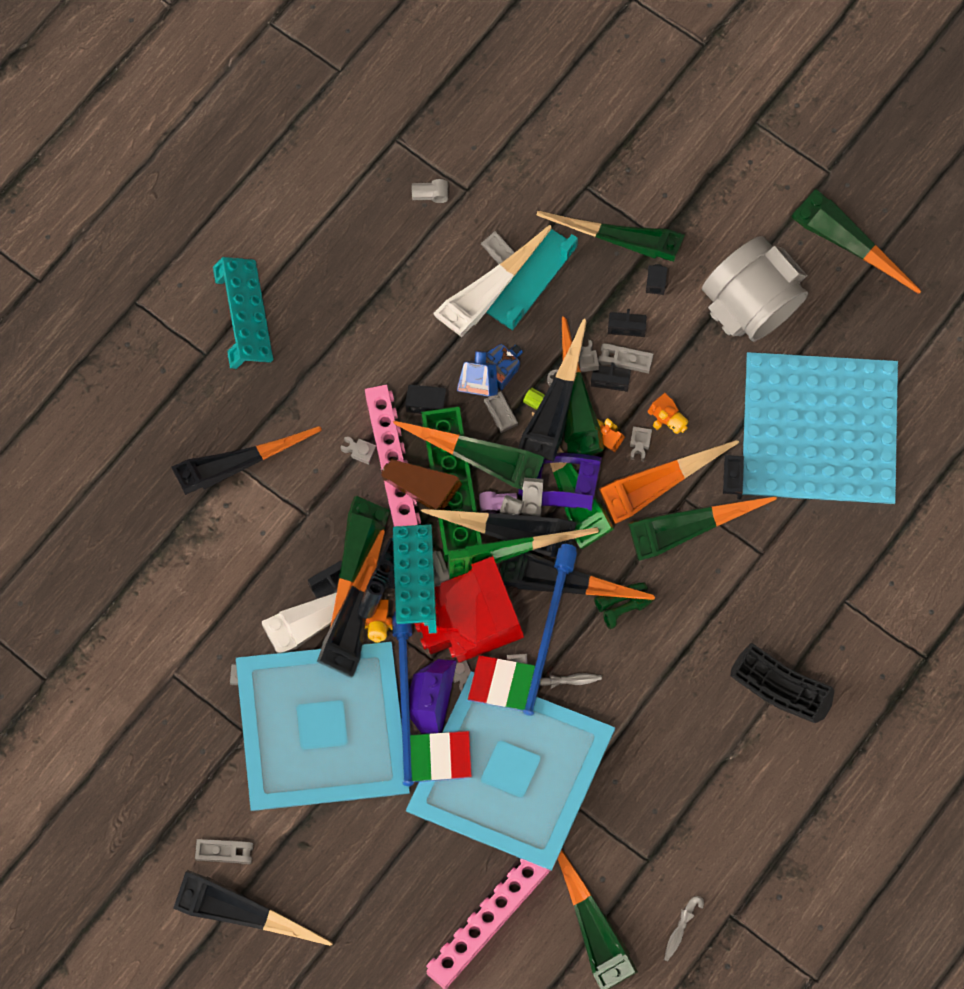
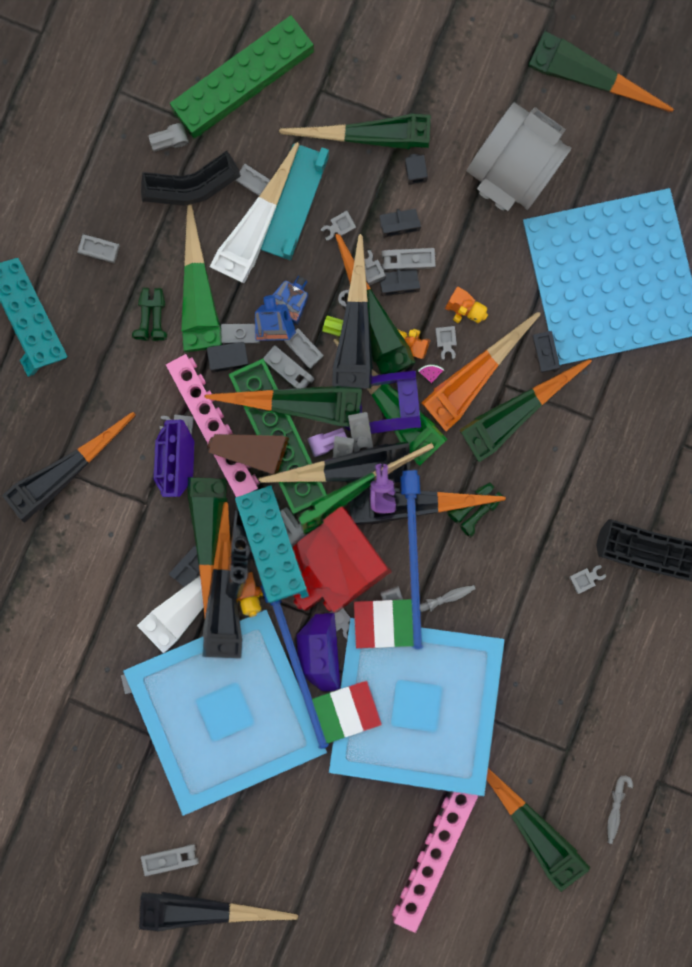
camera: 15 degrees left, 15 degrees up
none -> light grey plate [78,234,120,264]
none -> dark green piece [132,288,167,341]
none -> black piece [141,150,241,206]
none -> dark purple wedge [154,419,195,497]
none -> green brick [170,15,314,139]
none -> green plate [181,204,222,353]
none -> light grey plate [221,324,260,344]
none -> light grey plate [264,345,315,389]
none -> light grey plate [321,211,357,240]
none -> medium lavender piece [370,464,396,513]
none -> dark pink tile [417,364,444,384]
none -> light grey plate [569,565,606,594]

